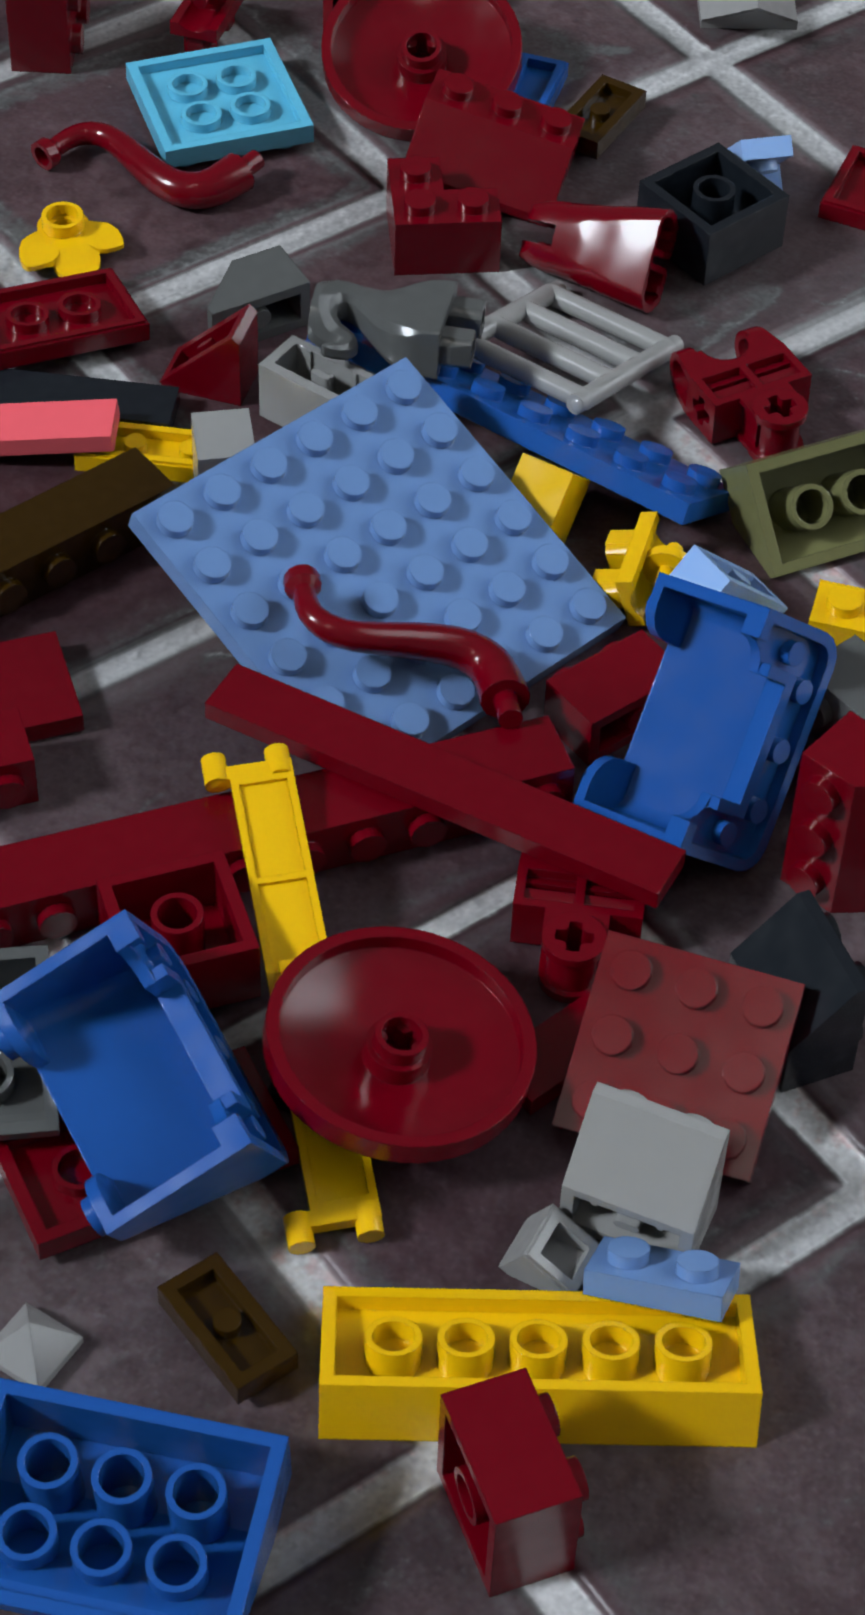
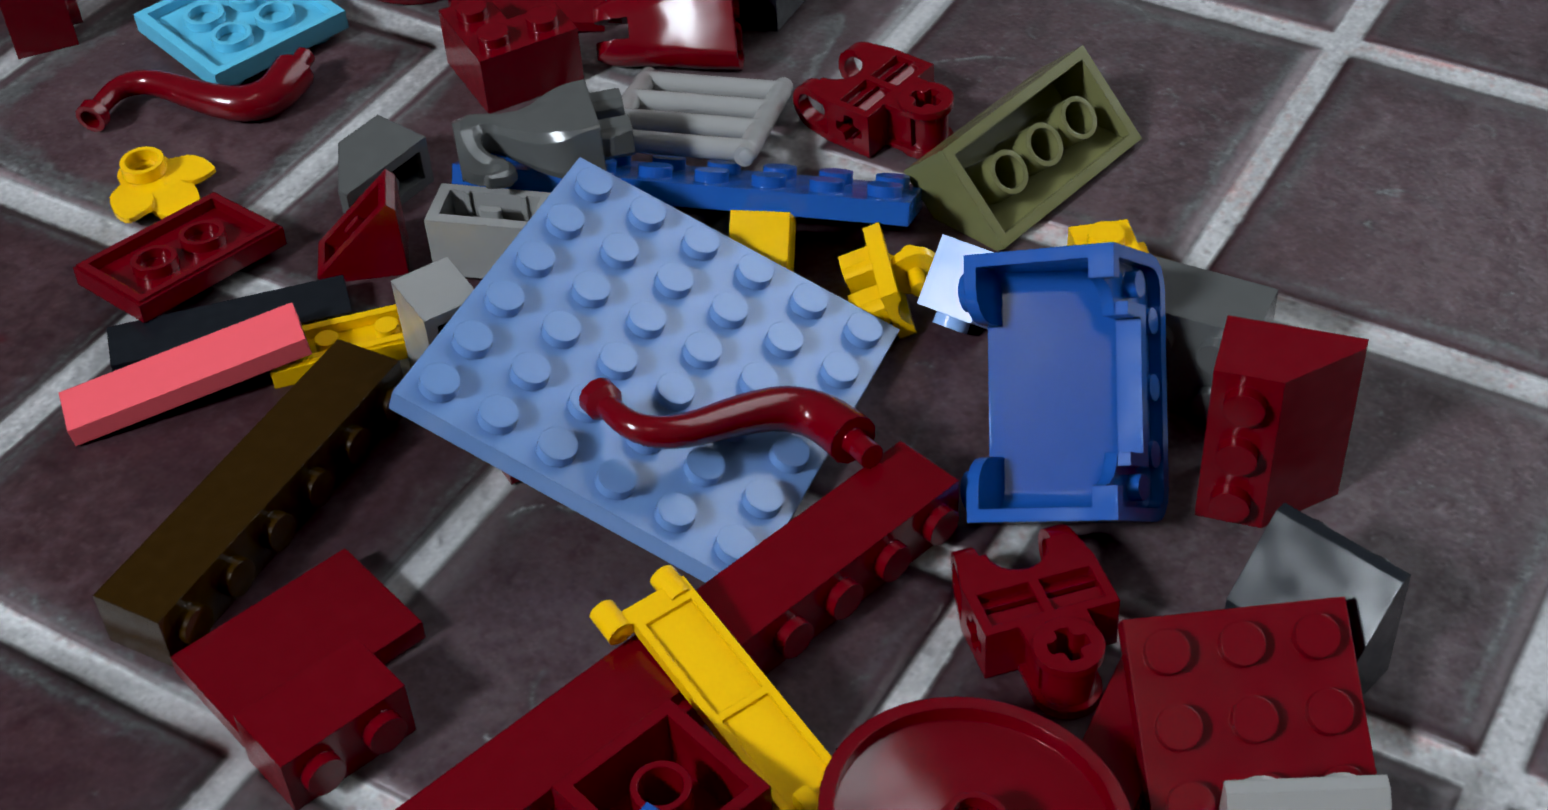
camera: 20 degrees left, 5 degrees down
dark red tile [205,663,686,909] -> none
dark red brick [543,629,665,766] -> none

